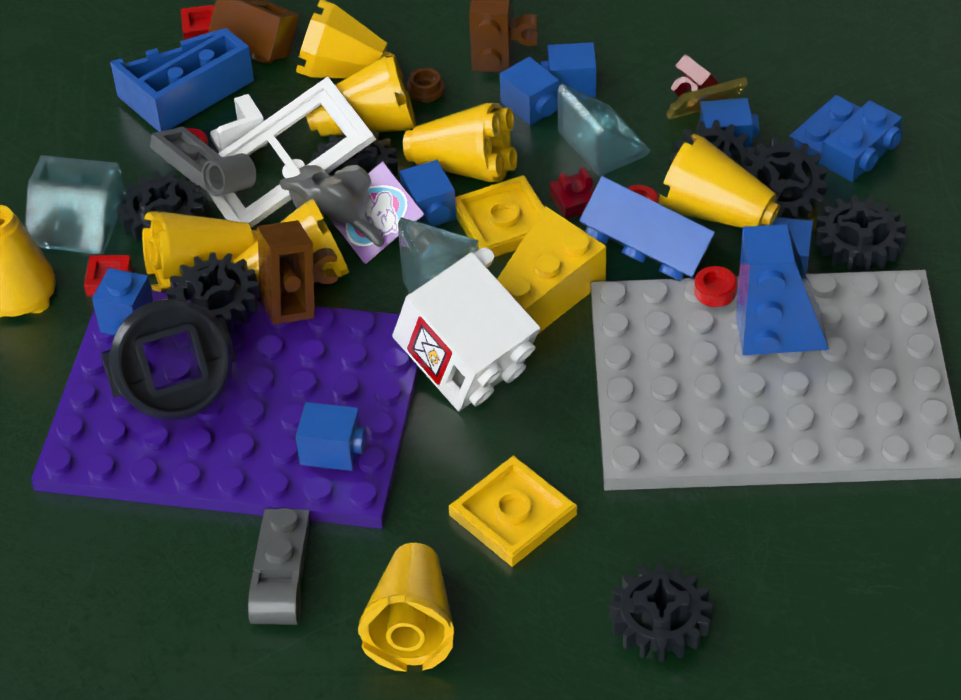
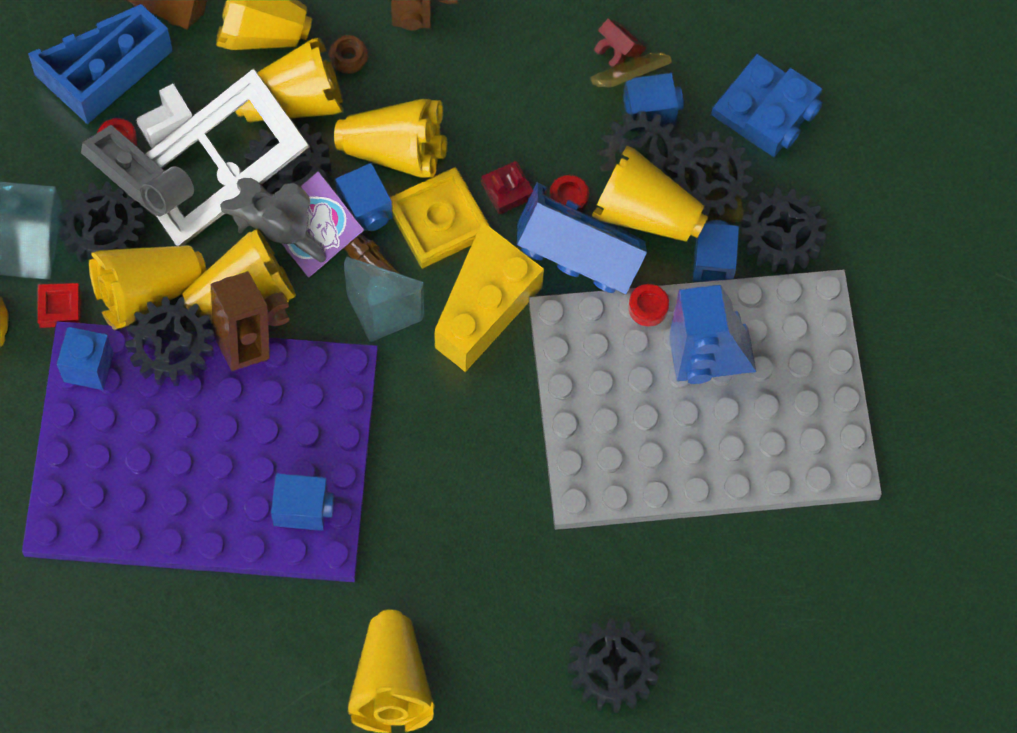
camera: 10 degrees left, 20 degrees up
black piece [100,299,237,420] -> none
dark grey plate [248,508,311,625] -> none
white container [392,248,540,412] -> none
yellow tile [449,455,577,567] -> none
blue brick [500,57,560,126] -> none
blue brick [541,43,596,99] -> none
clear light blue slope [557,84,651,177] -> none

